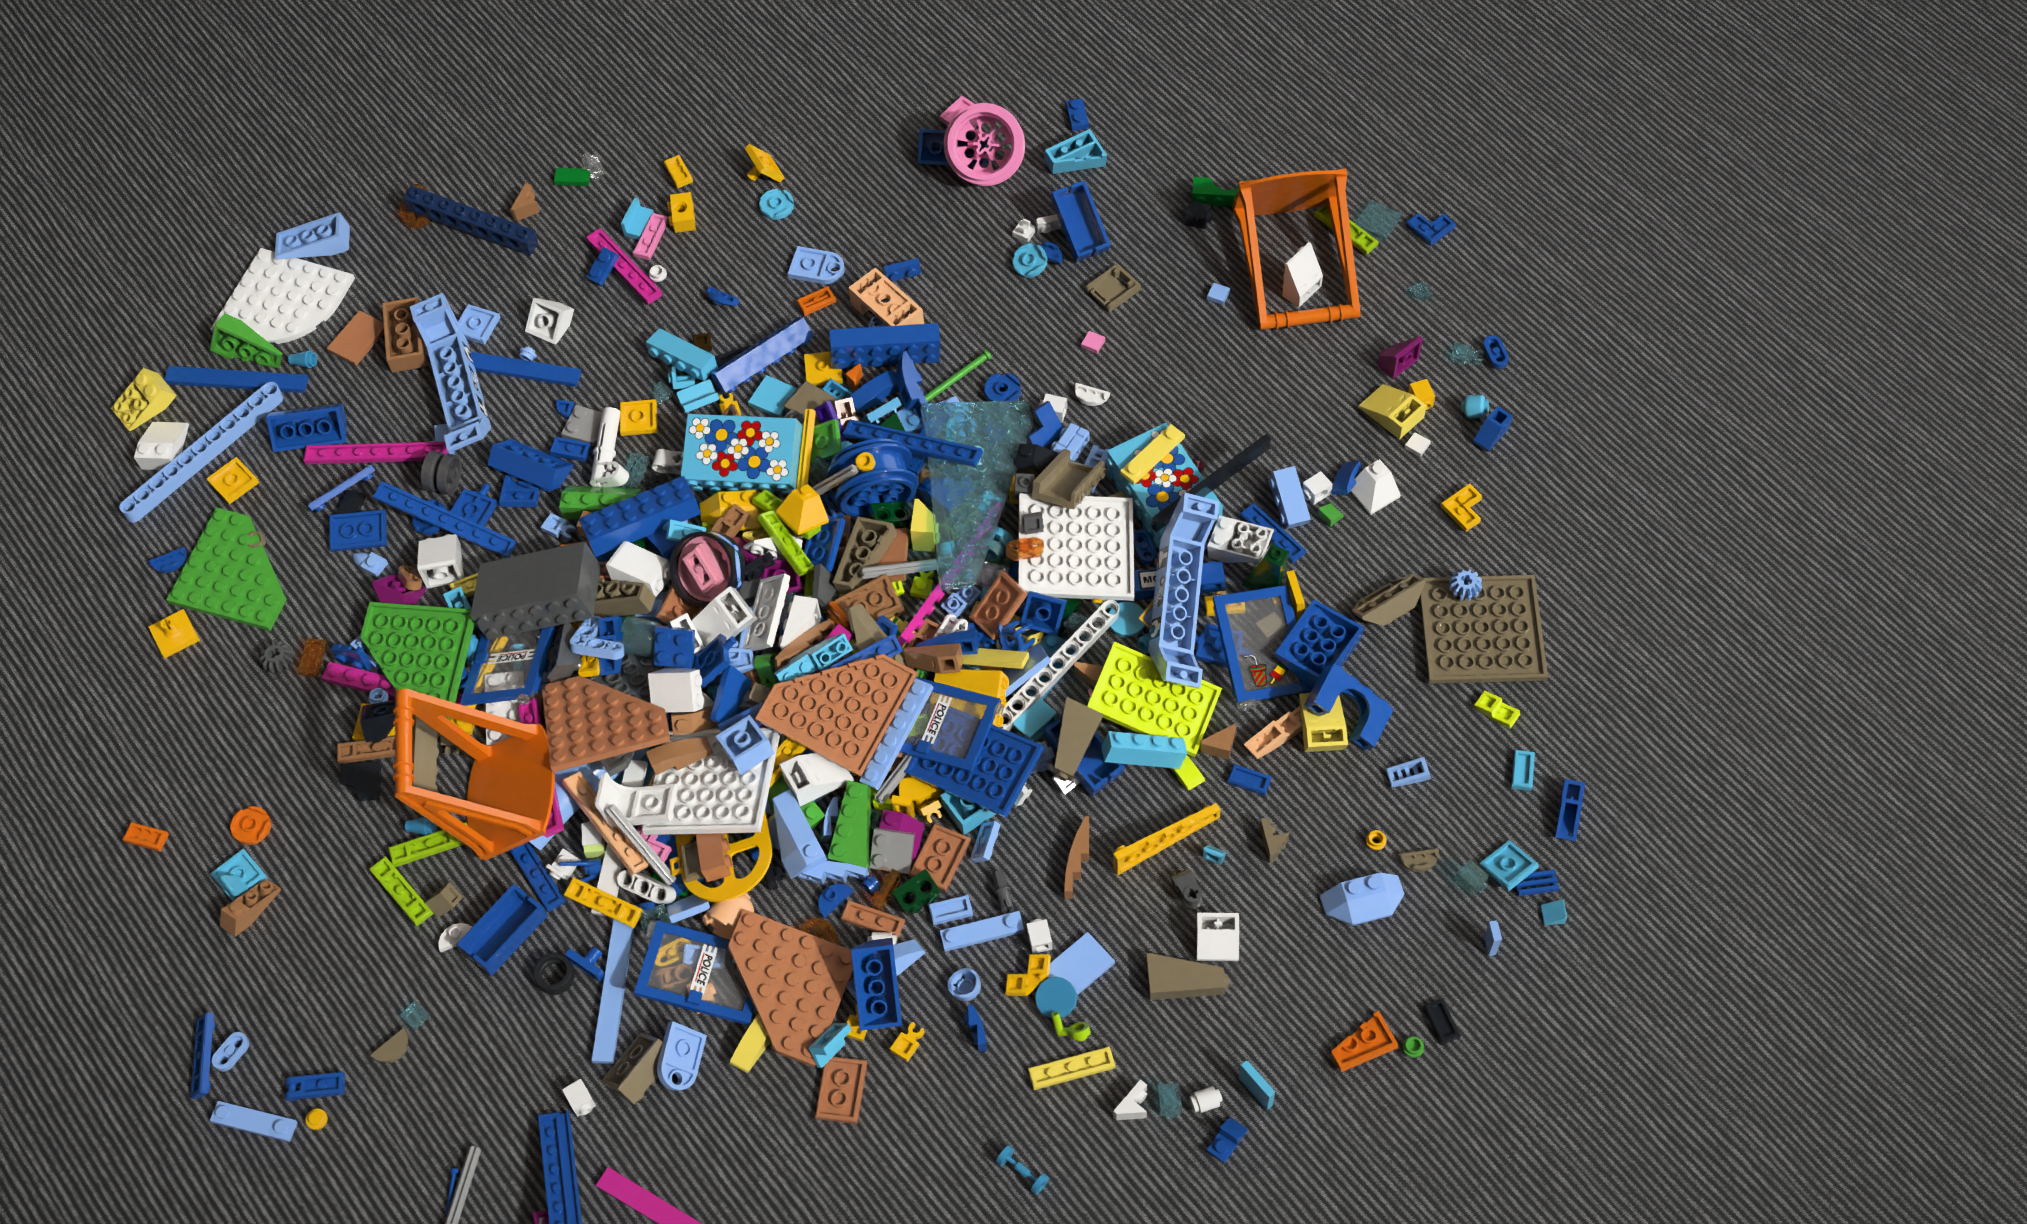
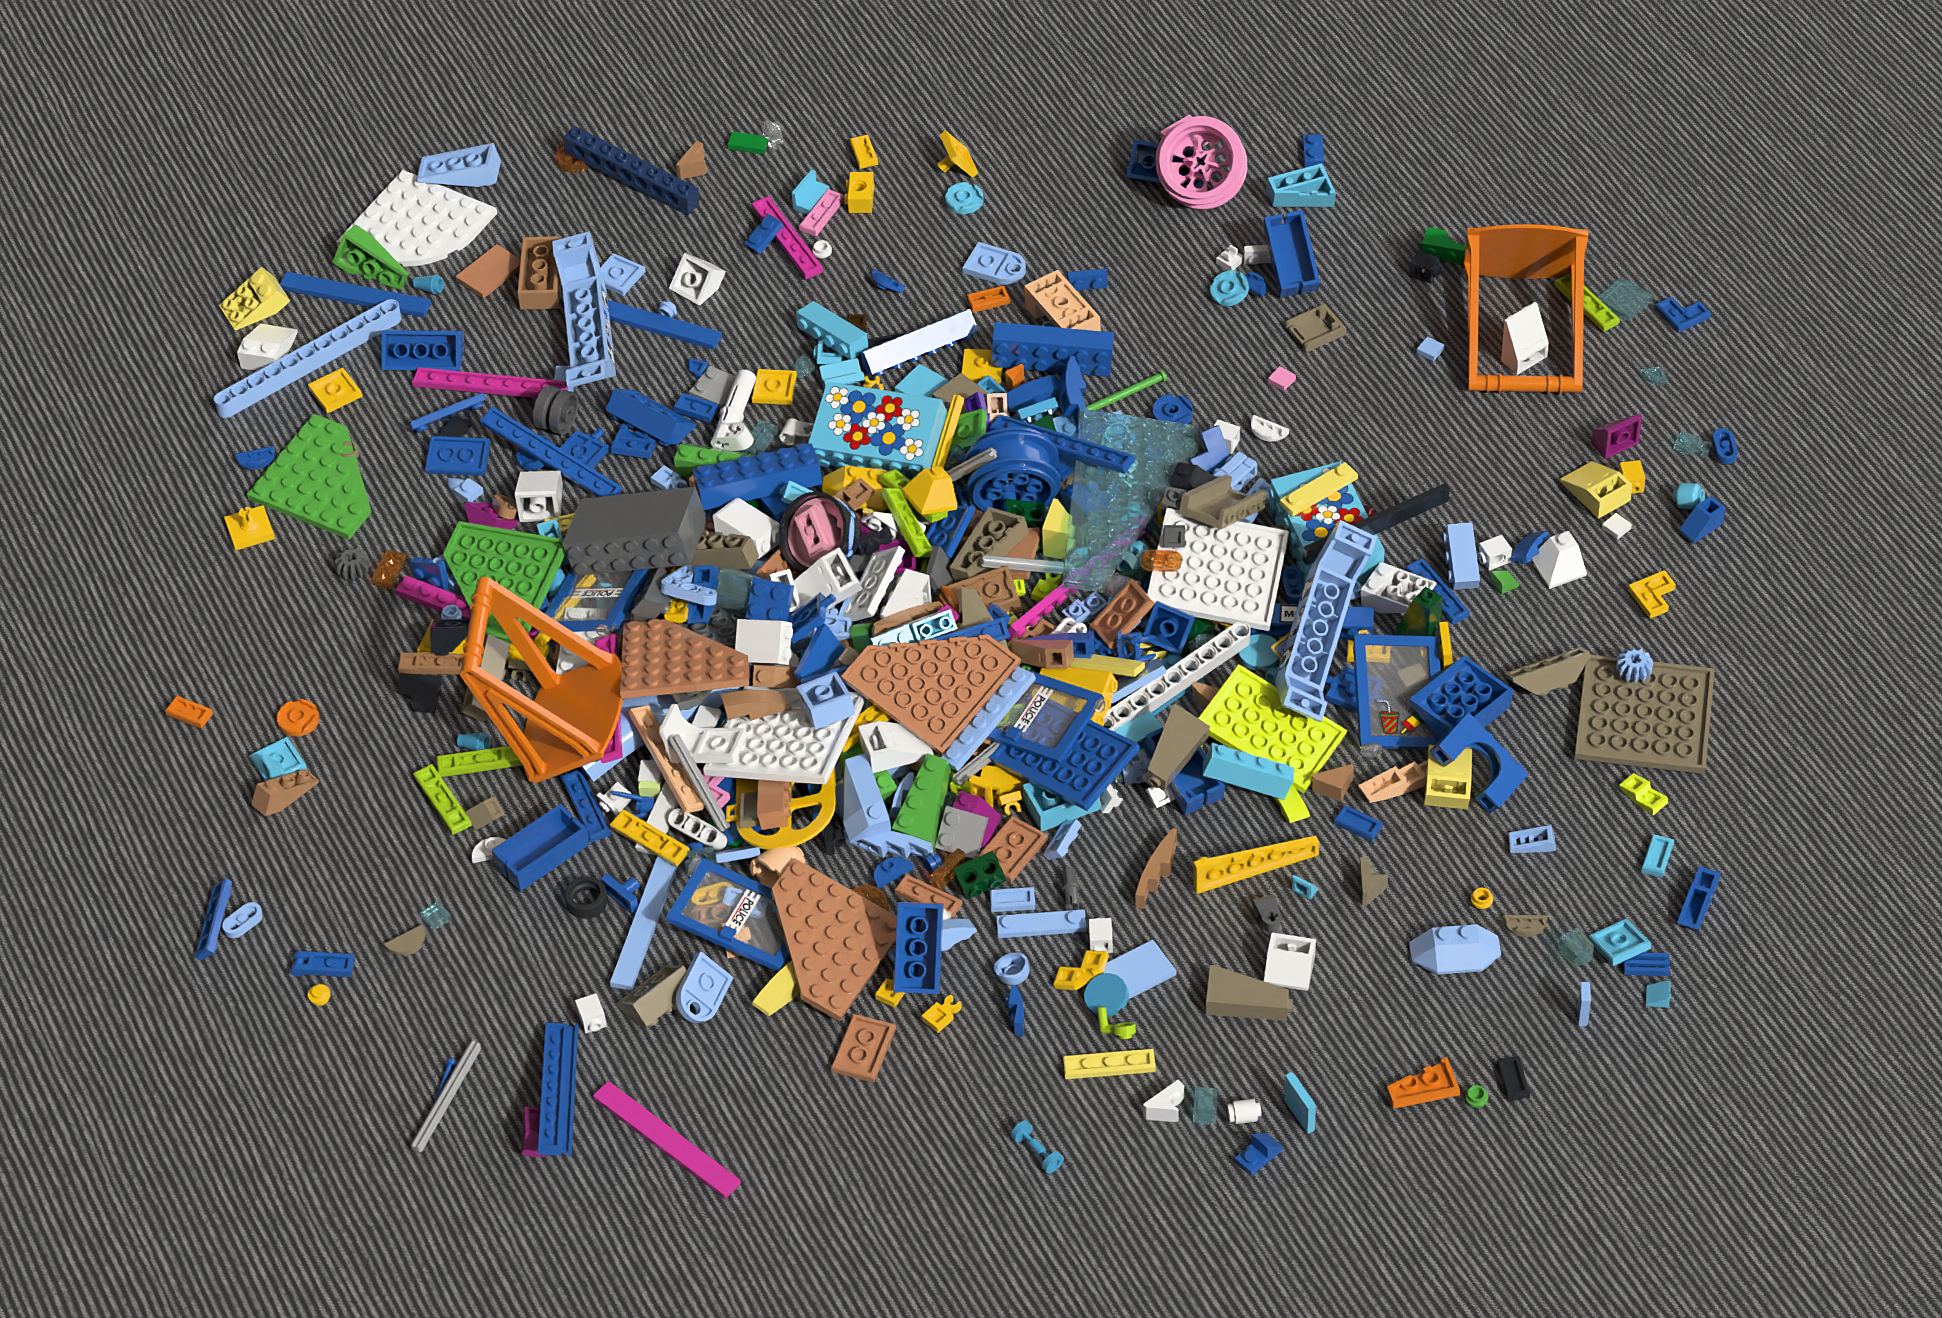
camera: 10 degrees right, 10 degrees down
light blue plate [210,1101,298,1142] -> none
medium azure panel [809,1023,851,1068] -> none
yellow tile [855,452,875,472] -> none

